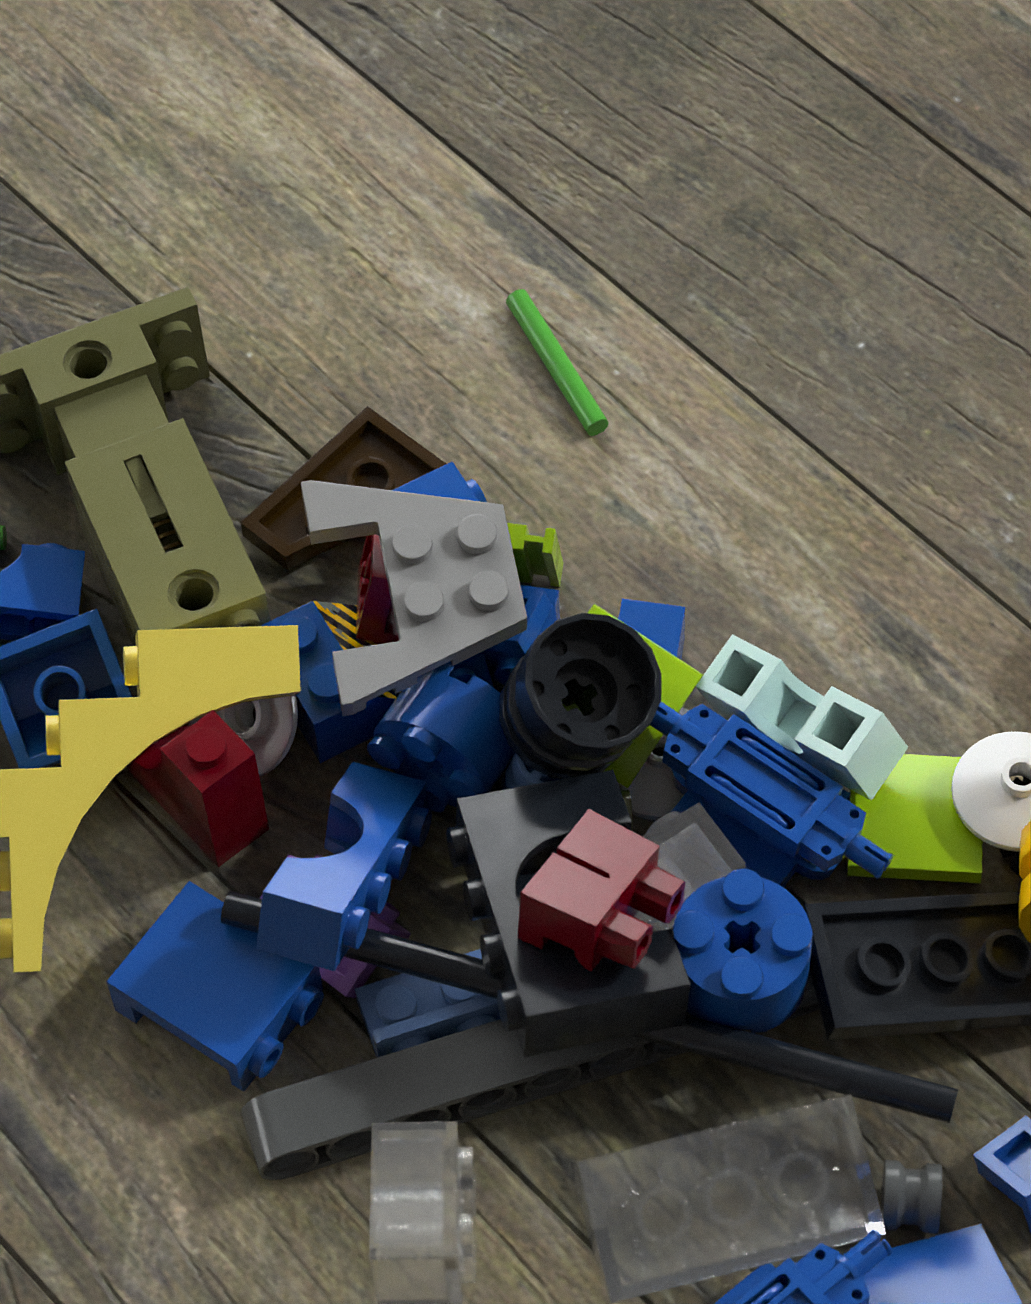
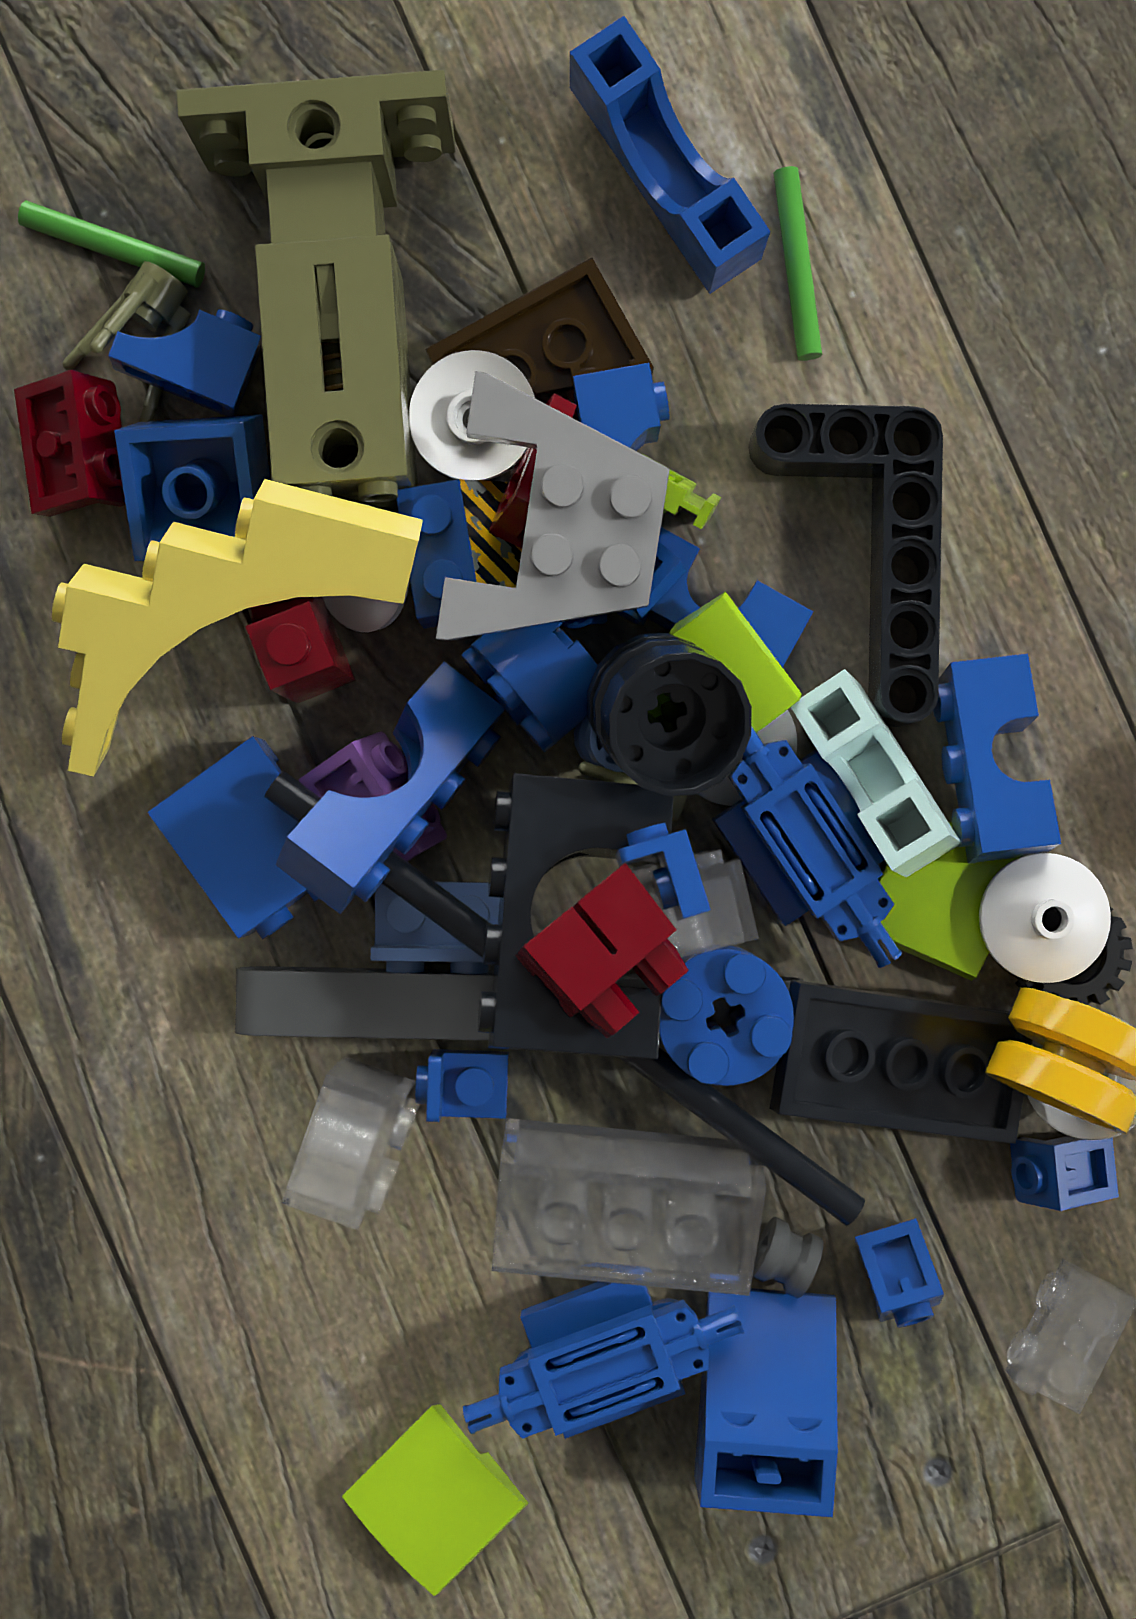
camera: 20 degrees right, 30 degrees up
none -> white dish [409,350,535,481]
none -> blue bracket [415,1049,509,1122]
none -> blue arch [570,16,771,294]
none -> blue bracket [615,823,711,921]
none -> black beam [748,404,943,727]
none -> blue arch [933,653,1061,863]

